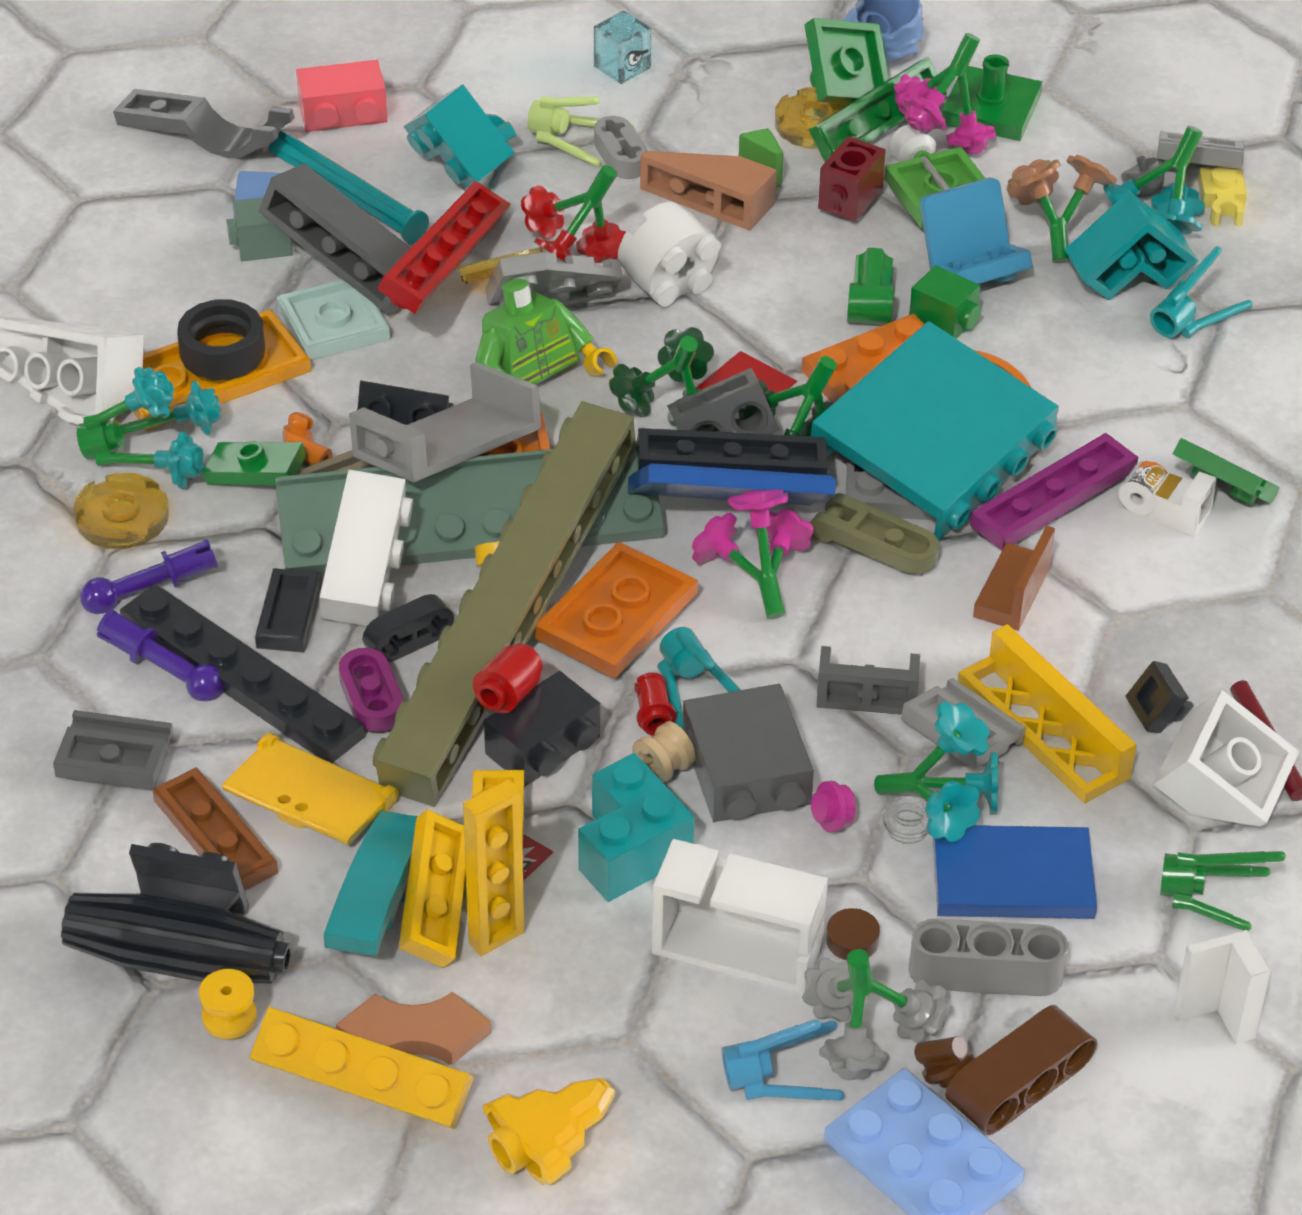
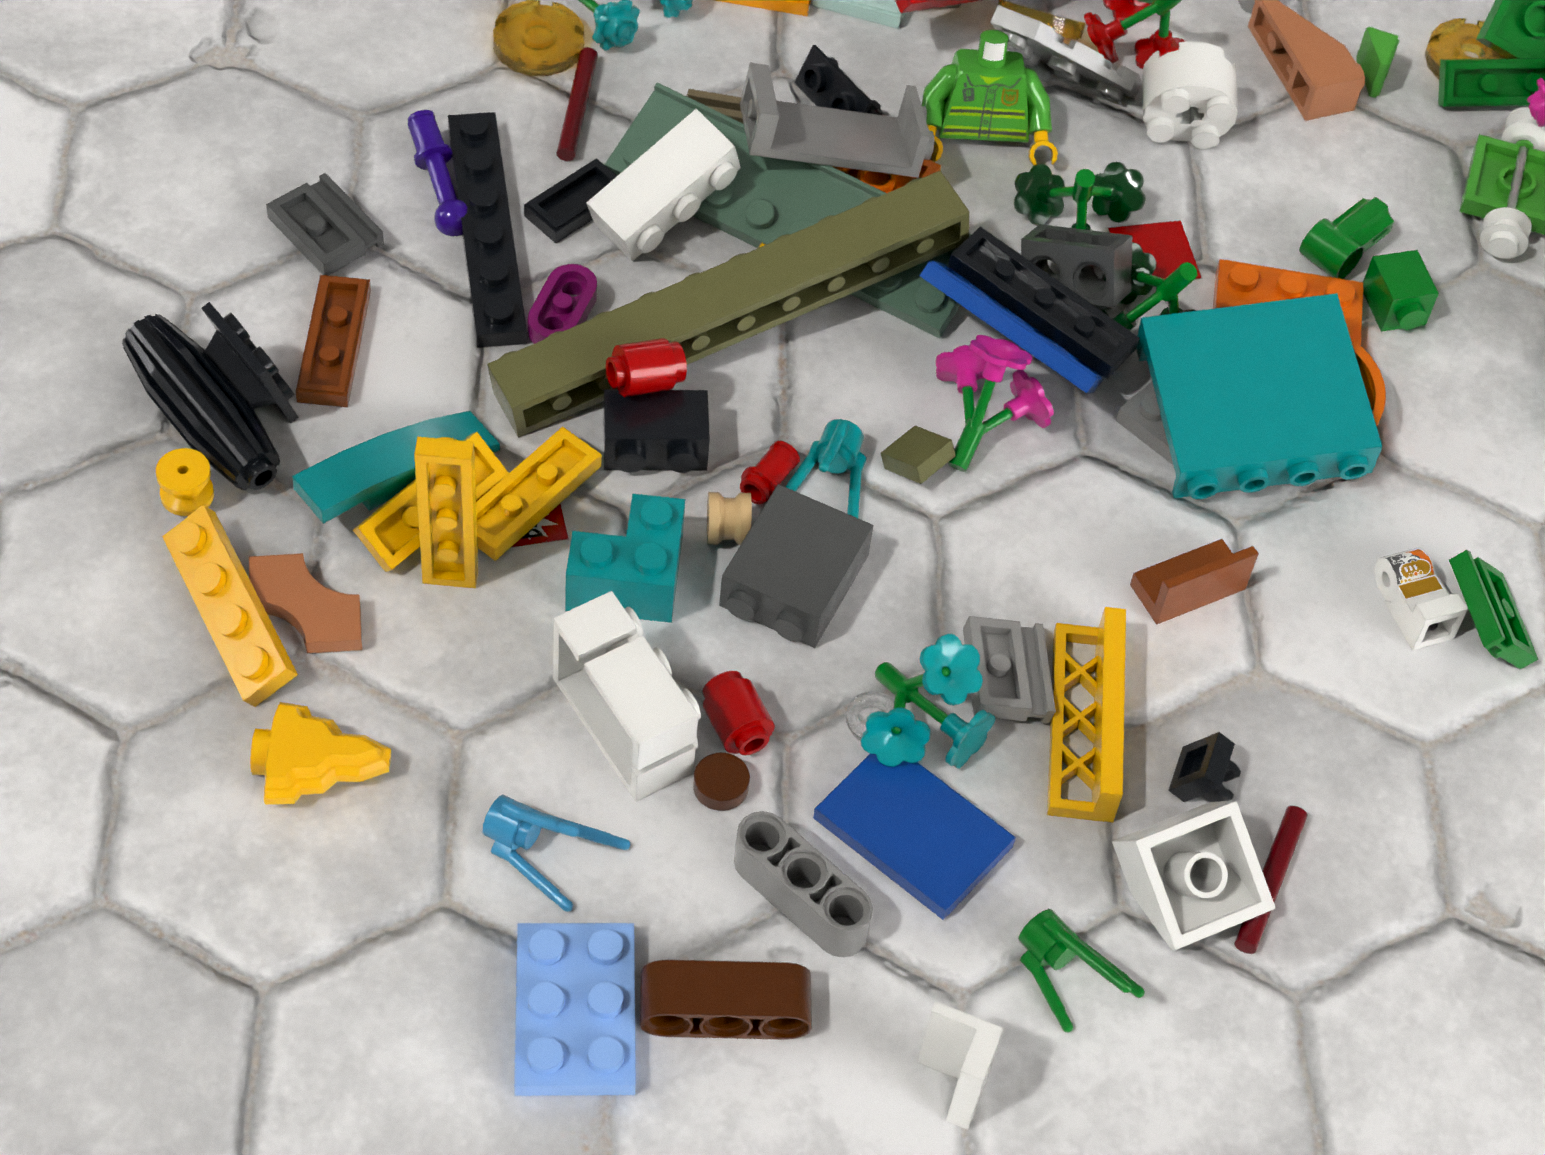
camera: 35 degrees right, 10 degrees up
dark purple pin [80,539,218,614] -> none
green plate [202,441,307,485] -> none
yellow door [222,733,399,845] -> none
orange arm [282,412,332,466] -> none
black beam [362,594,454,663] -> none
orange plate [535,541,698,679] -> none
light grey plant [802,949,950,1080] -> none
olive plate [809,493,939,574] -> none
dark pink plate [811,780,856,832] -> none
dark grey hinge [816,646,920,715] -> none
dark red head [818,136,886,222] -> none
reddish brown plate [914,1036,975,1087] -> none
dark azure bracket [920,177,1033,284] -> none
magenta plate [970,433,1139,551] -> none
none -> dark red bar [556,47,598,161]
none -> red brick [702,671,775,755]
none -> olive tile [881,425,956,484]

